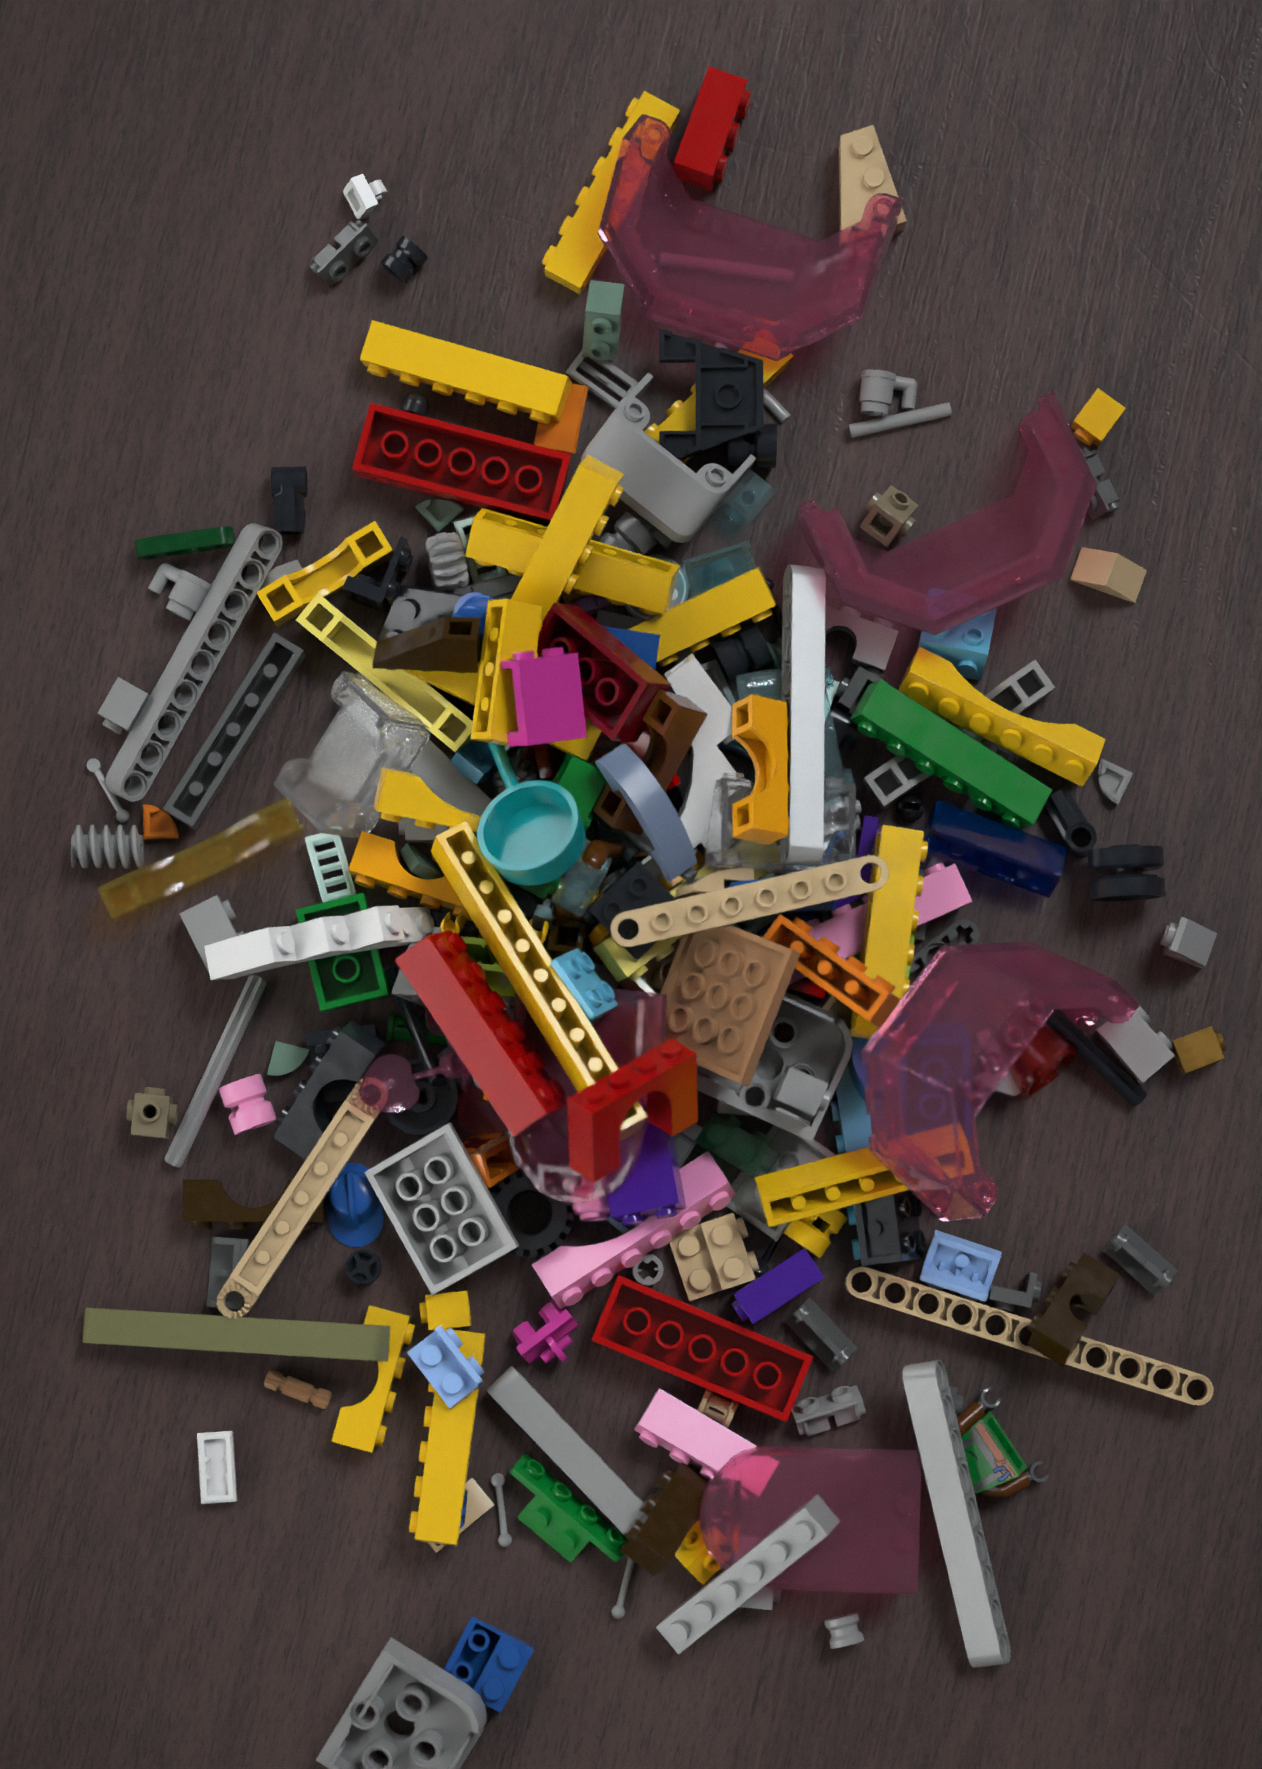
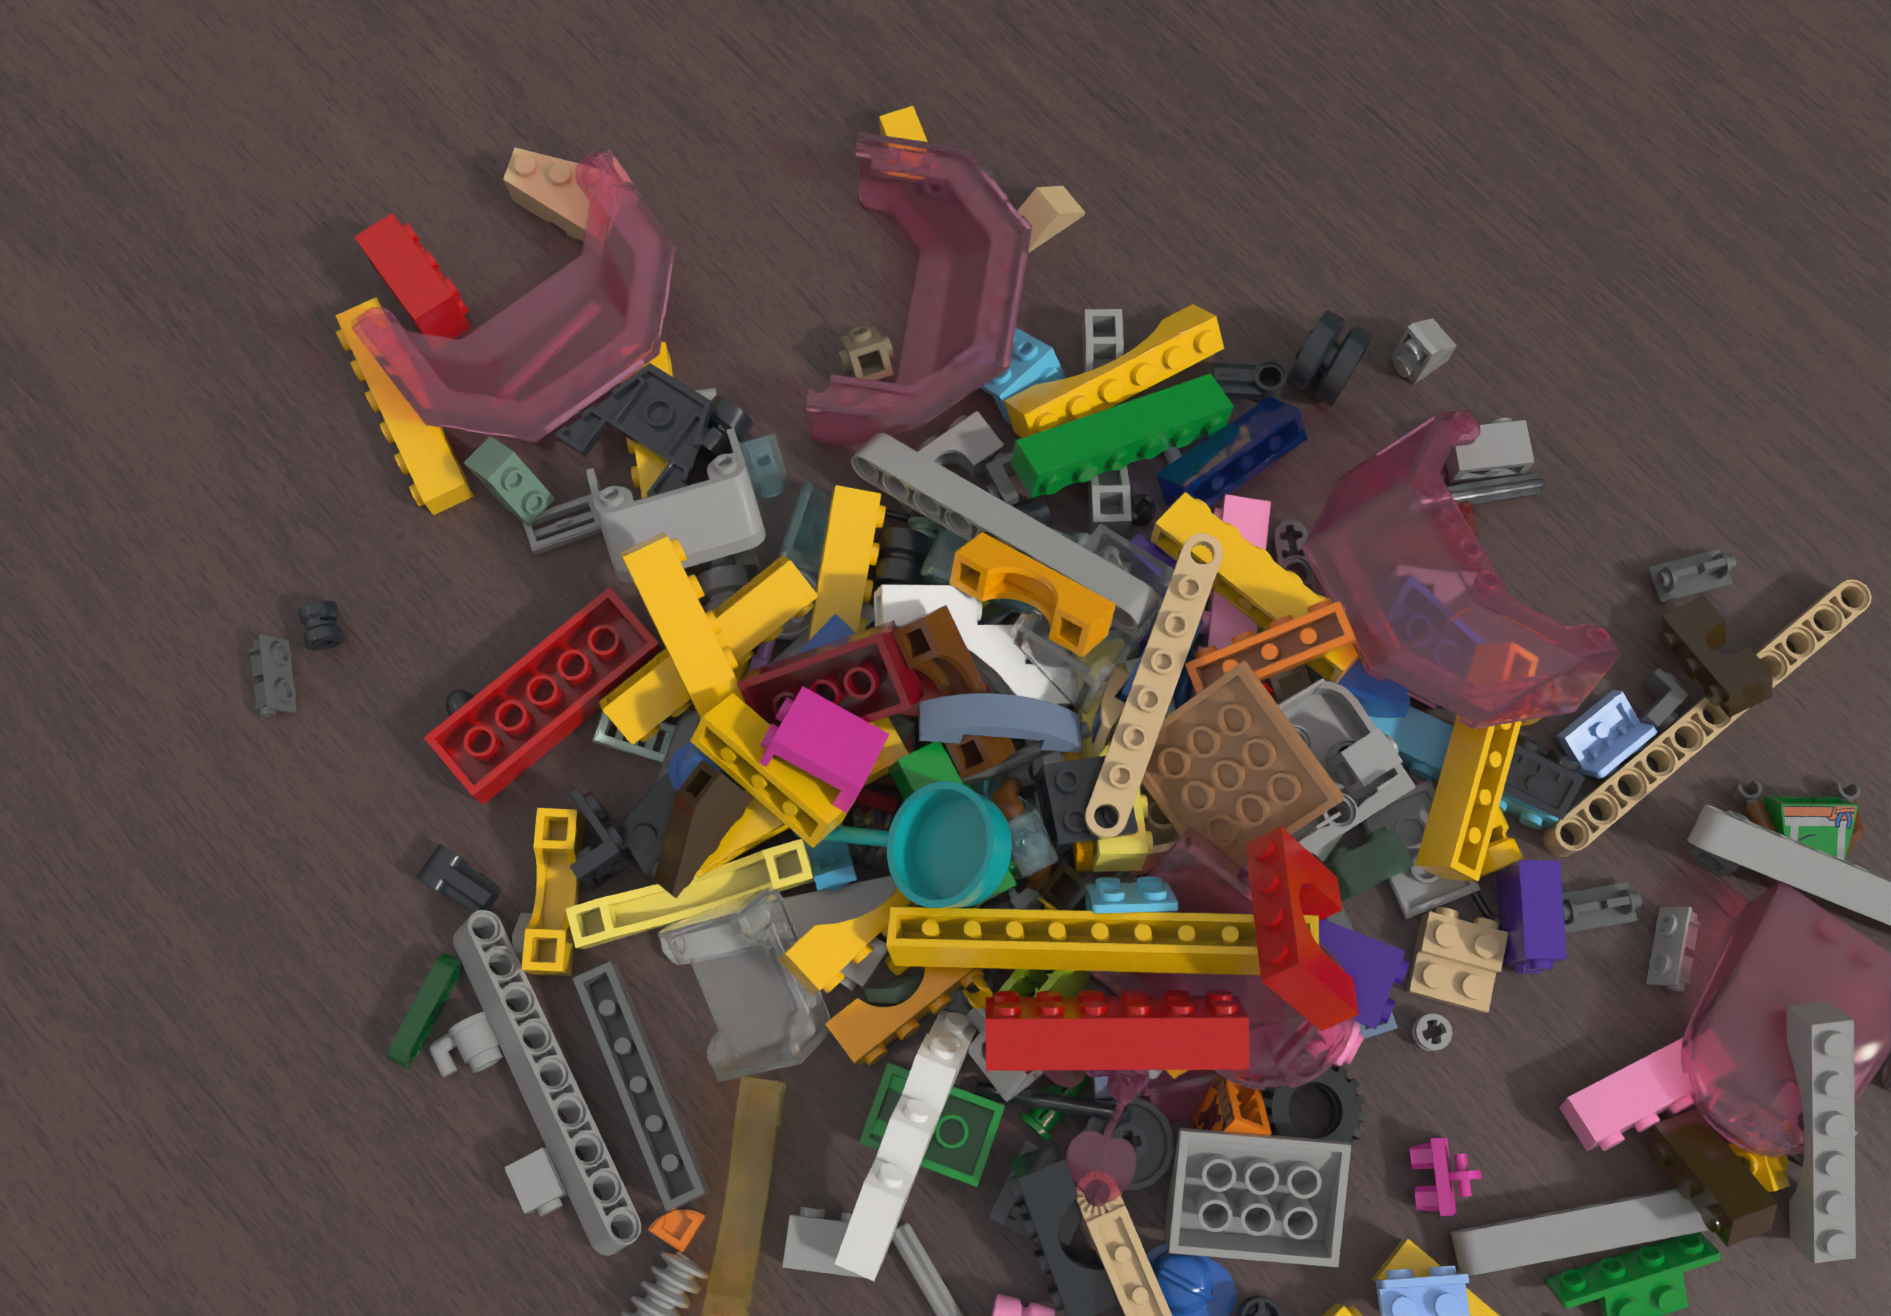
camera: 60 degrees left, 10 degrees down
light grey hinge [87,758,130,823] -> none
sand green tile [267,1041,310,1076] -> none
light aqua slope [305,829,356,903] -> none
white tile [343,174,387,220] -> none
yellow brick [360,320,572,424] -> none
sand green tile [415,499,464,534] -> none
yellow brick [420,1291,472,1330] -> none
light grey gear [425,532,469,592] -> none
bright pink arch [532,1151,737,1309] -> none
orange slope [534,384,588,454] -> none
red brick [591,1275,813,1422] -> none
light grey hinge [611,1555,635,1619] -> none
tan bush [697,1389,739,1429] -> none
light grey bar [849,402,952,438] -> none
light grey piece [859,369,917,416] -> none
light grey tile [1097,759,1133,805] -> none
pearl gold brick [1171,1026,1227,1075] -> none

